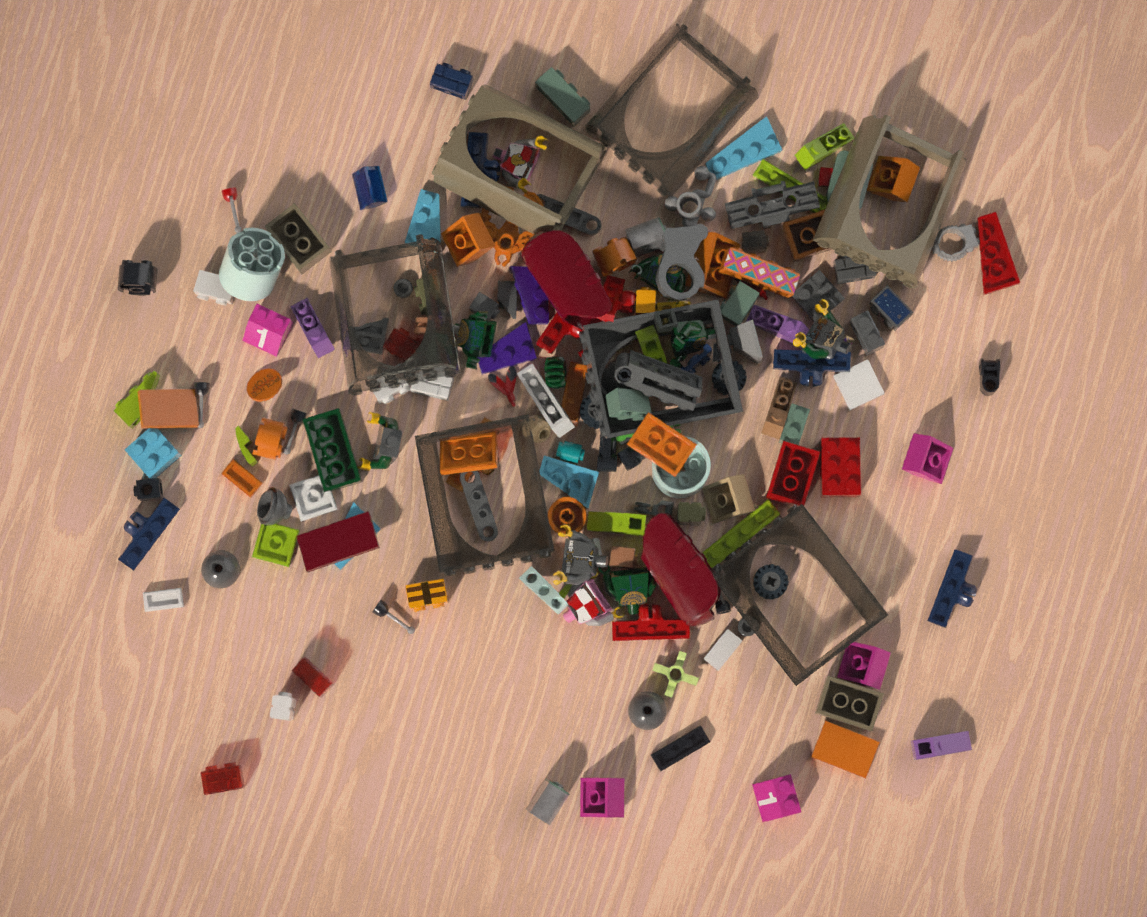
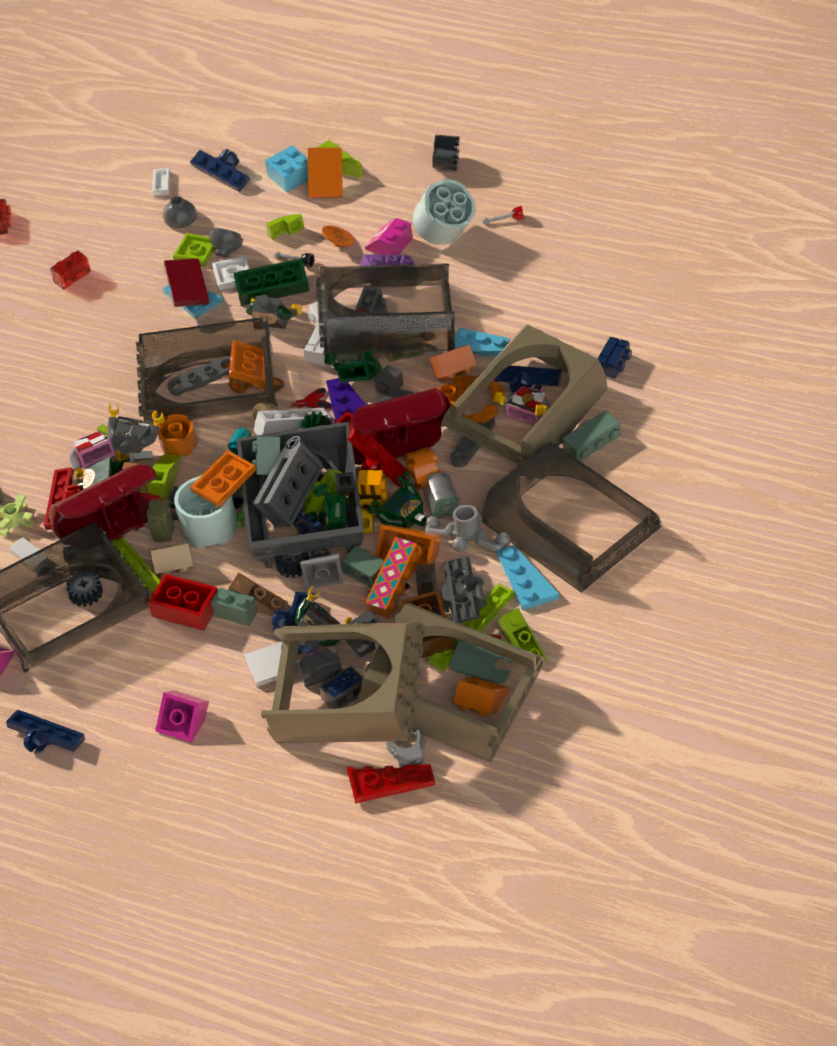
camera: 95 degrees right, 35 degrees down
black brick [133,478,163,501] -> none
hinge [194,382,210,428] -> none
orange tile [221,459,263,498] -> none
orange brick [253,417,288,460] -> none
dark tan brick [265,203,332,274] -> none
white brick [270,691,297,721] -> none
clear blue brick [352,166,388,210] -> none
hinge [372,600,415,634] -> none
brick [405,579,449,612] -> none
light aqua leg [519,566,569,615] -> none
medium azure wing [539,455,599,509] -> none
dark grey animal [656,223,708,301] -> none
medium lavender slope [746,304,810,346] -> none
red brick [820,437,861,498] -> none
black piece [979,358,1000,396] -> none
none -> dark tan panel [261,622,425,743]

